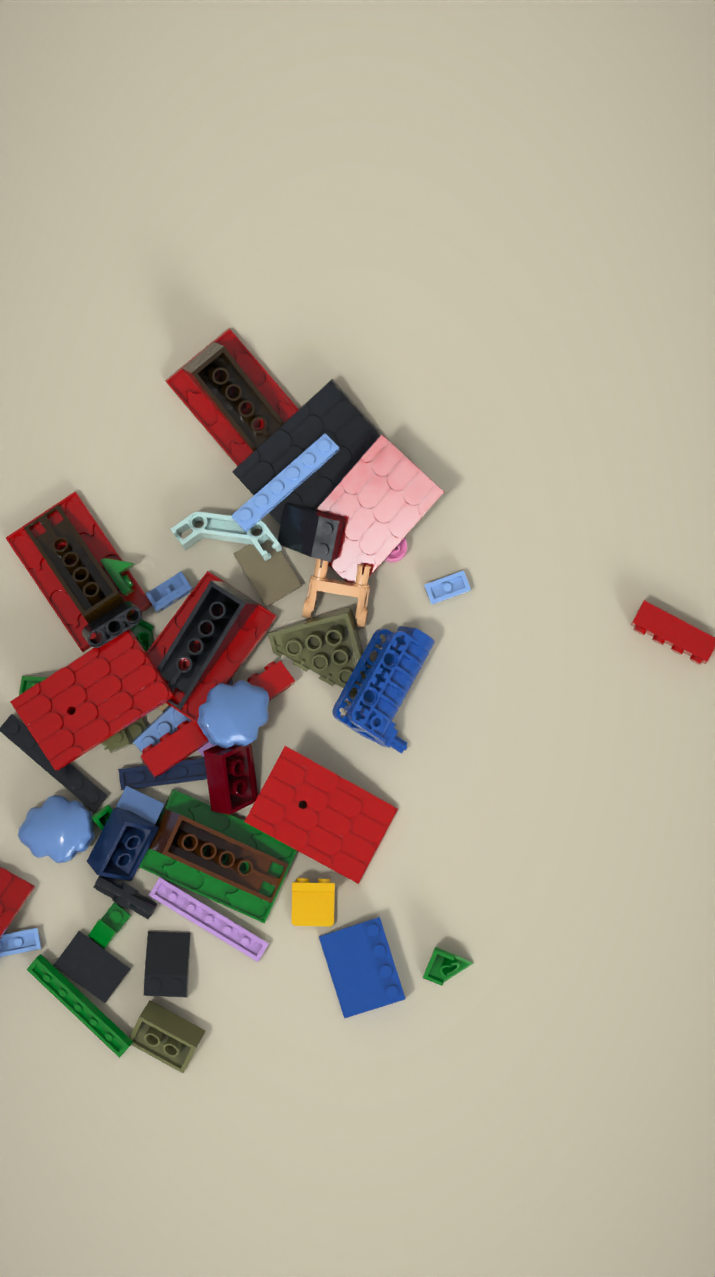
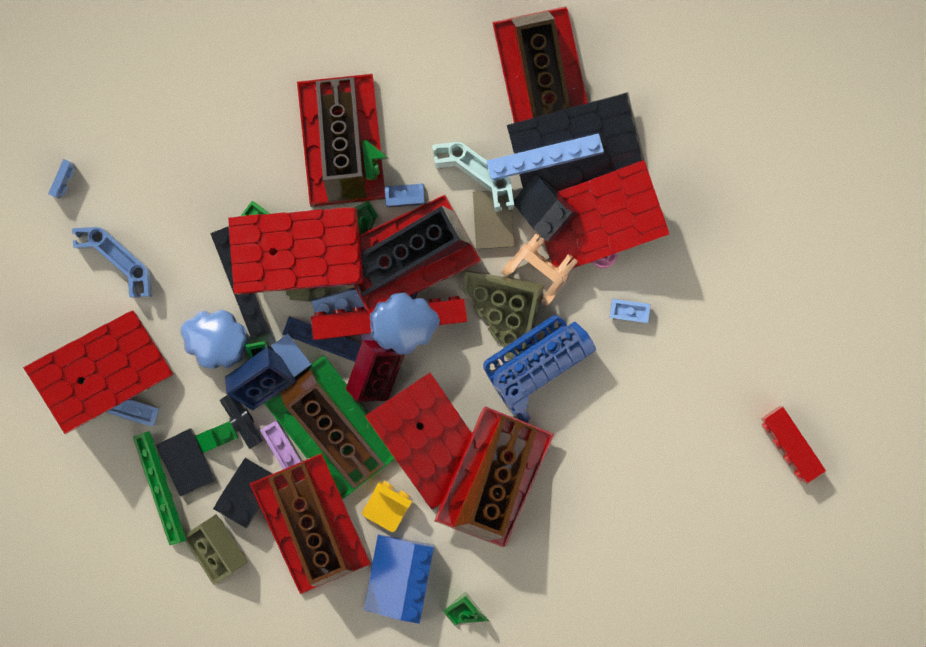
camera: 30 degrees right, 5 degrees up
black beam [82,601,142,648] -> none
none -> piece [250,453,371,594]
none -> piece [434,406,554,547]

